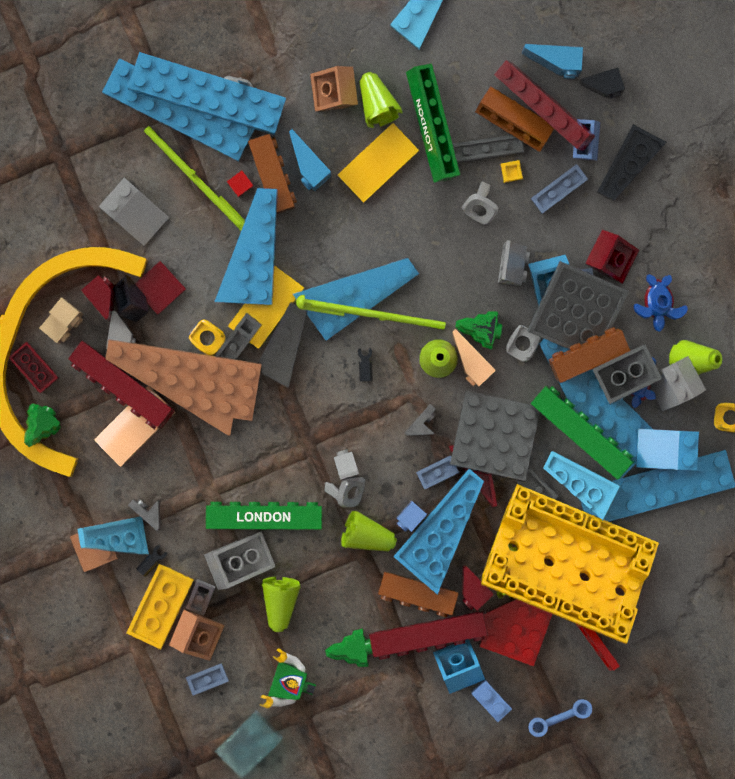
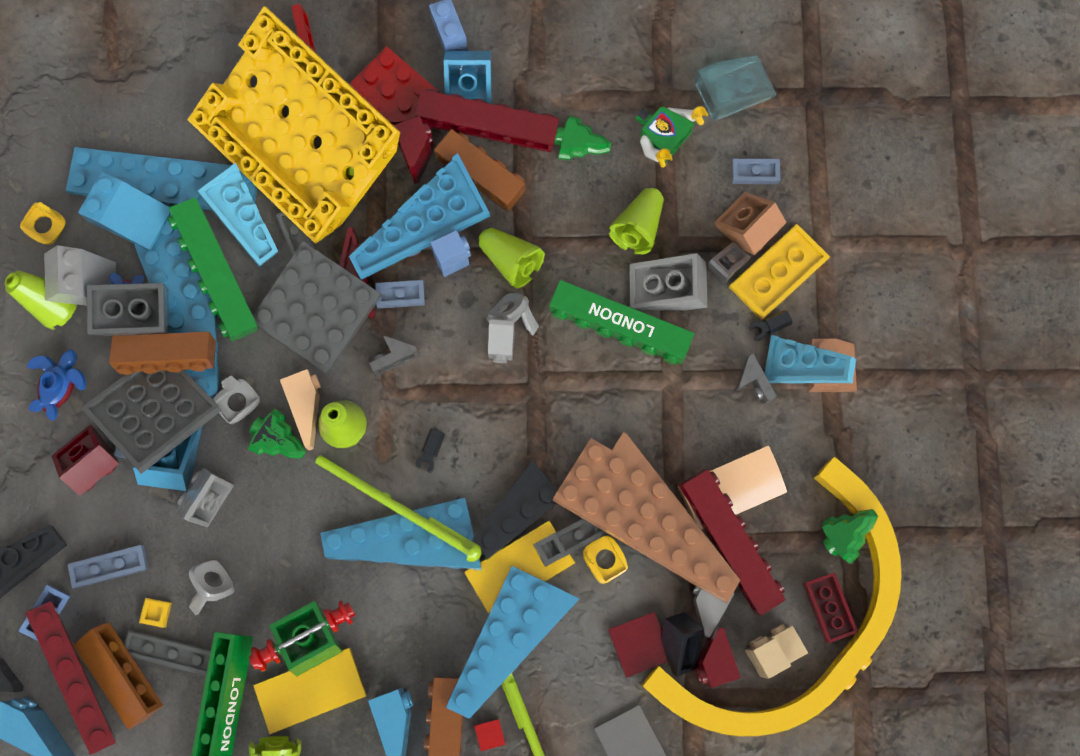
camera: 150 degrees left, 10 degrees down
none -> green brick [249,600,356,676]

